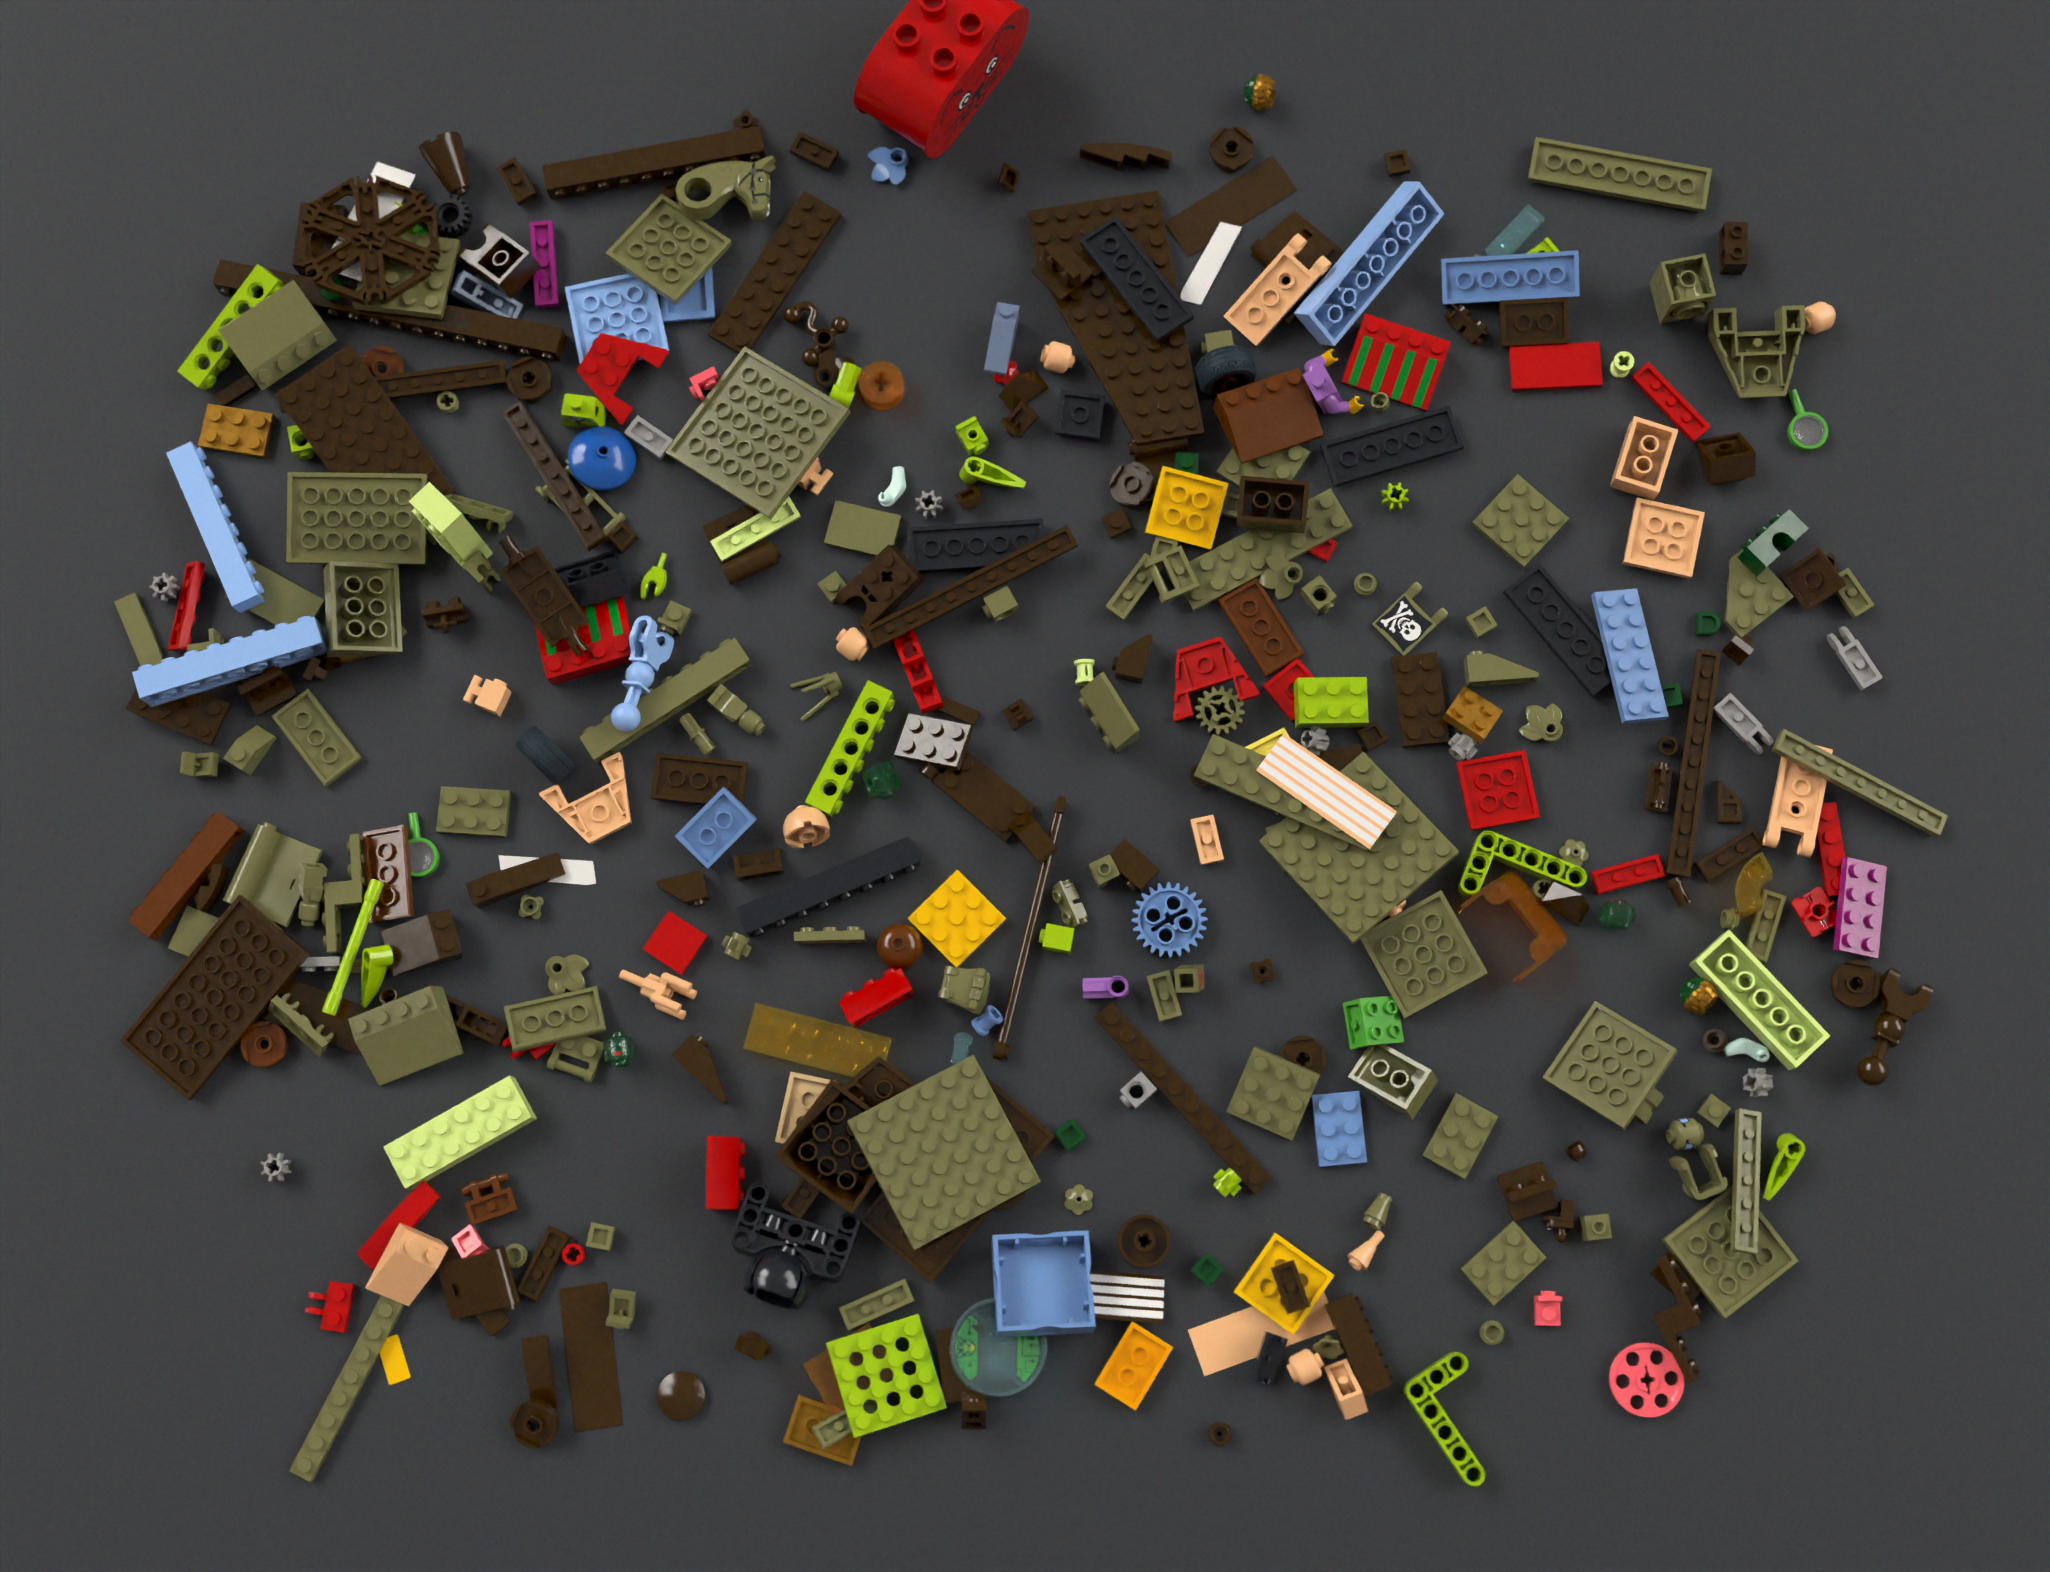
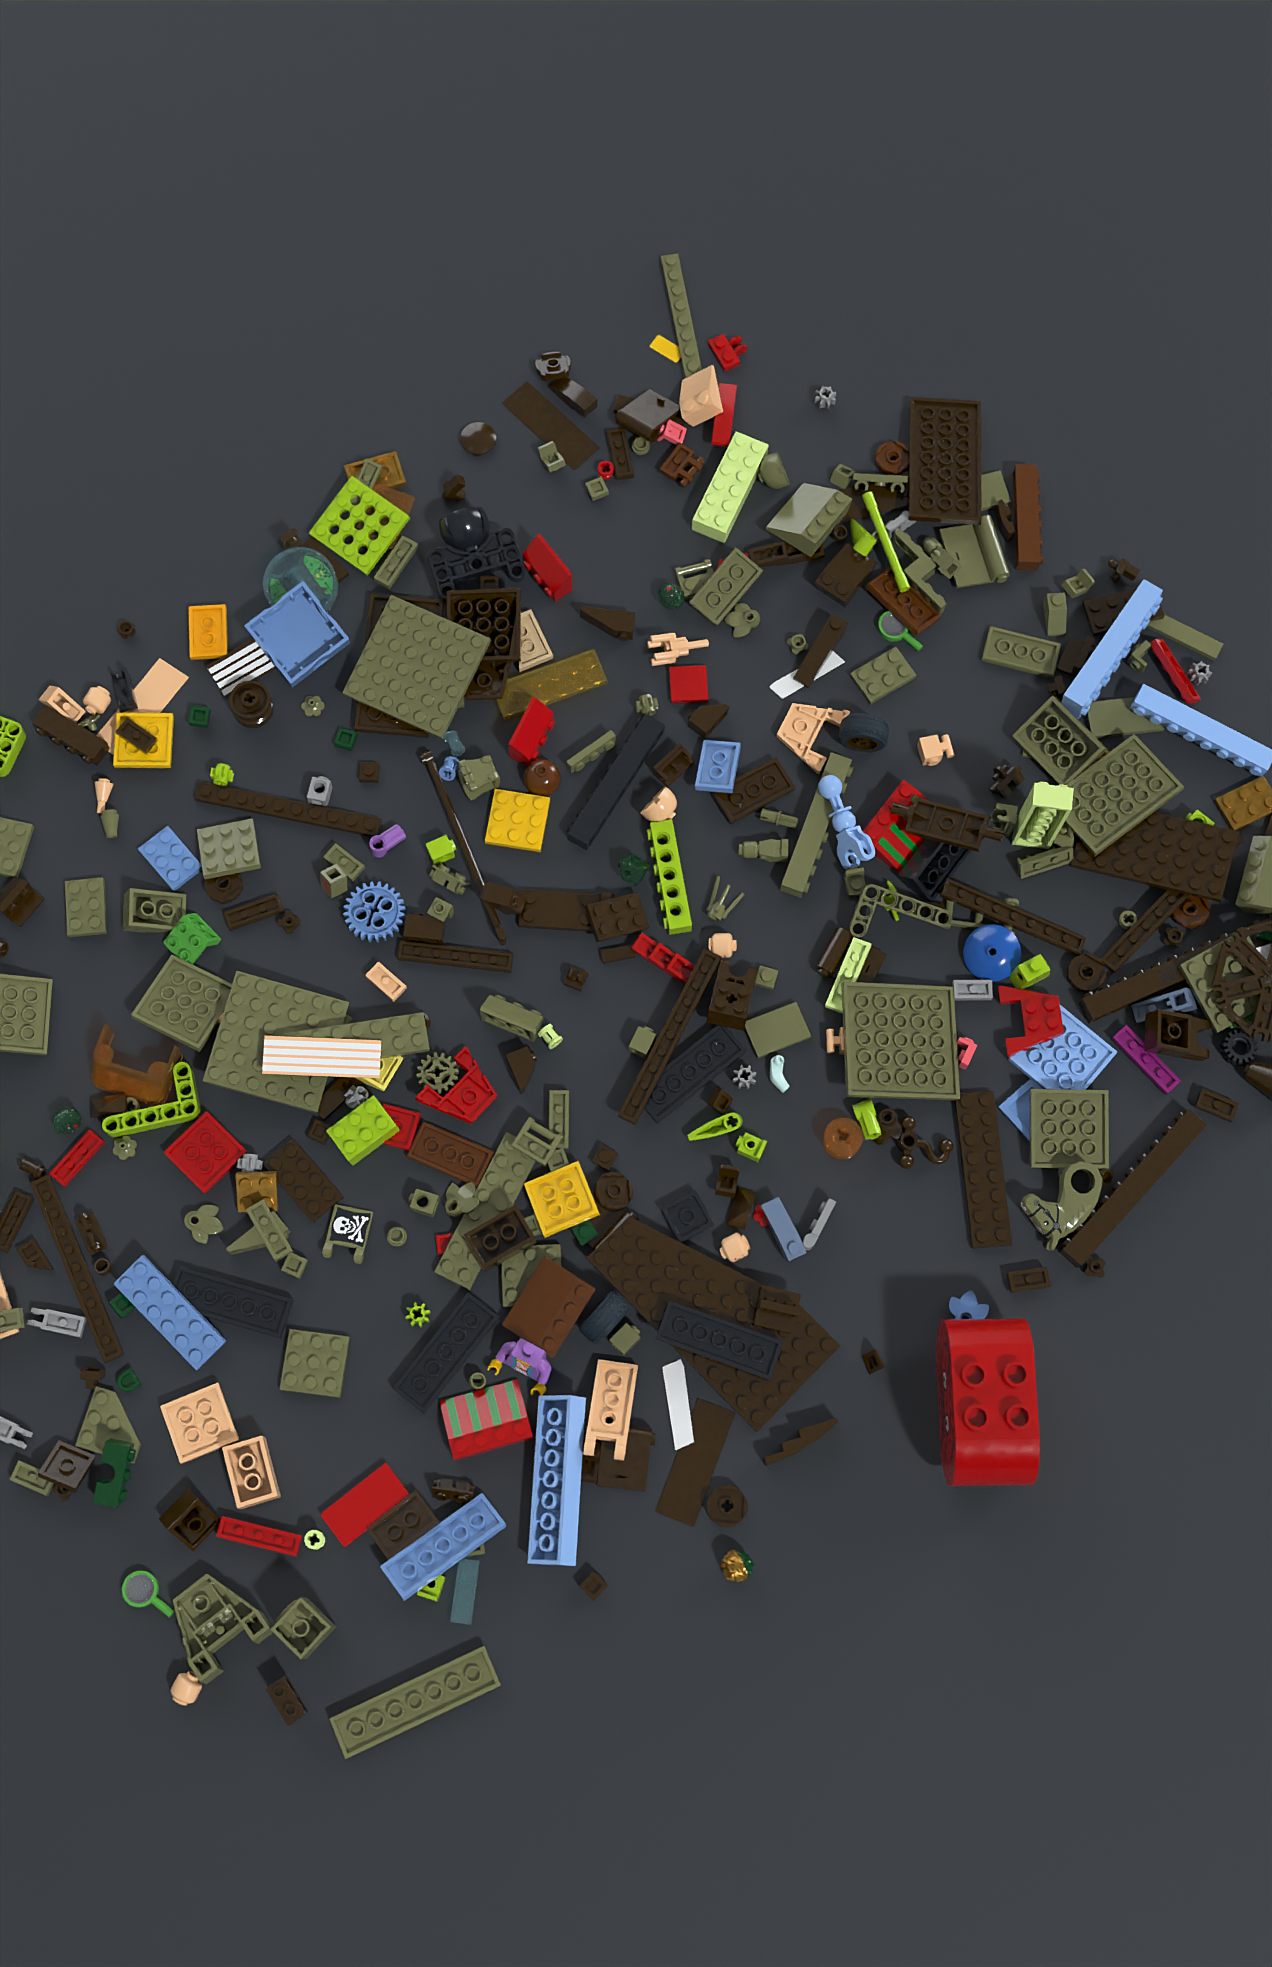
camera: 135 degrees right, 5 degrees down
none -> dark brown tile [223,893,284,931]
none -> olive plate [246,1199,293,1261]
none -> dark brown plate [359,762,380,783]
none -> dark brown tile [397,940,514,973]
none -> olive cylinder [758,452,790,489]
none -> light grey hinge [802,1198,836,1250]
none -> olive slope [830,464,855,489]
none -> olive beam [849,884,952,937]
none -> dark brown piece [1108,558,1140,583]
none -> dark brown plate [1164,927,1184,948]

